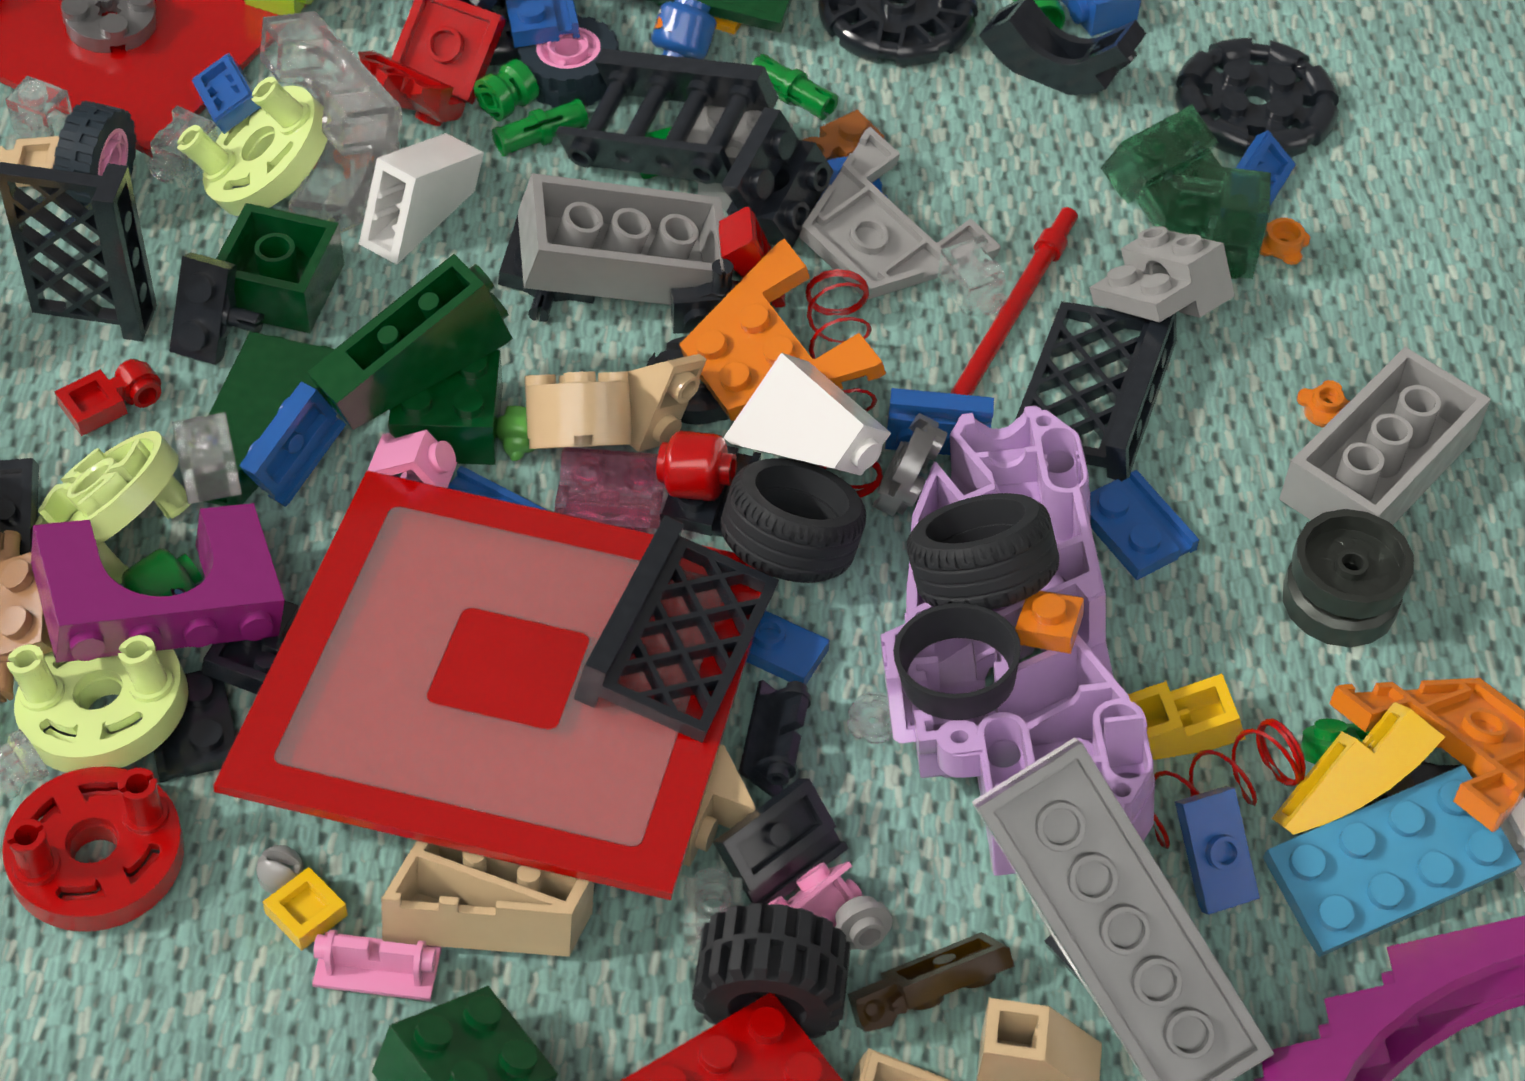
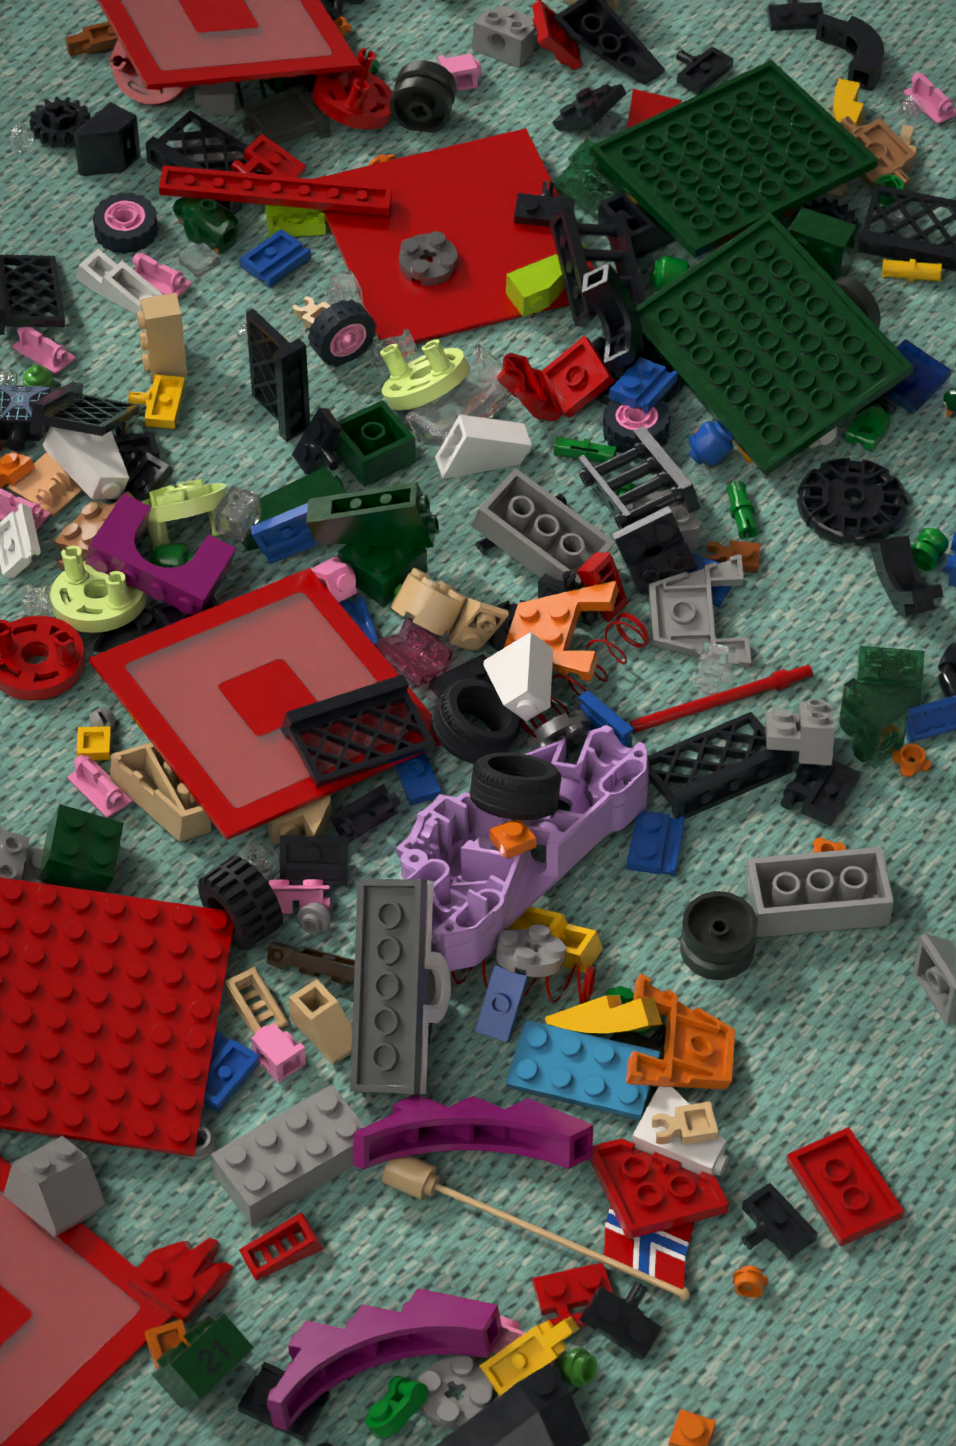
camera: 45 degrees right, 0 degrees up
red plate [54,359,161,436] -> none
blue plate [192,53,261,134] -> none
clear arch [260,11,402,156] -> none
green wheel [474,59,539,122] -> none
red head [656,430,737,501] -> none
black tyre [893,603,1021,720] -> none
none -> light grey plate [496,924,566,977]
none -> black plate [780,760,860,826]

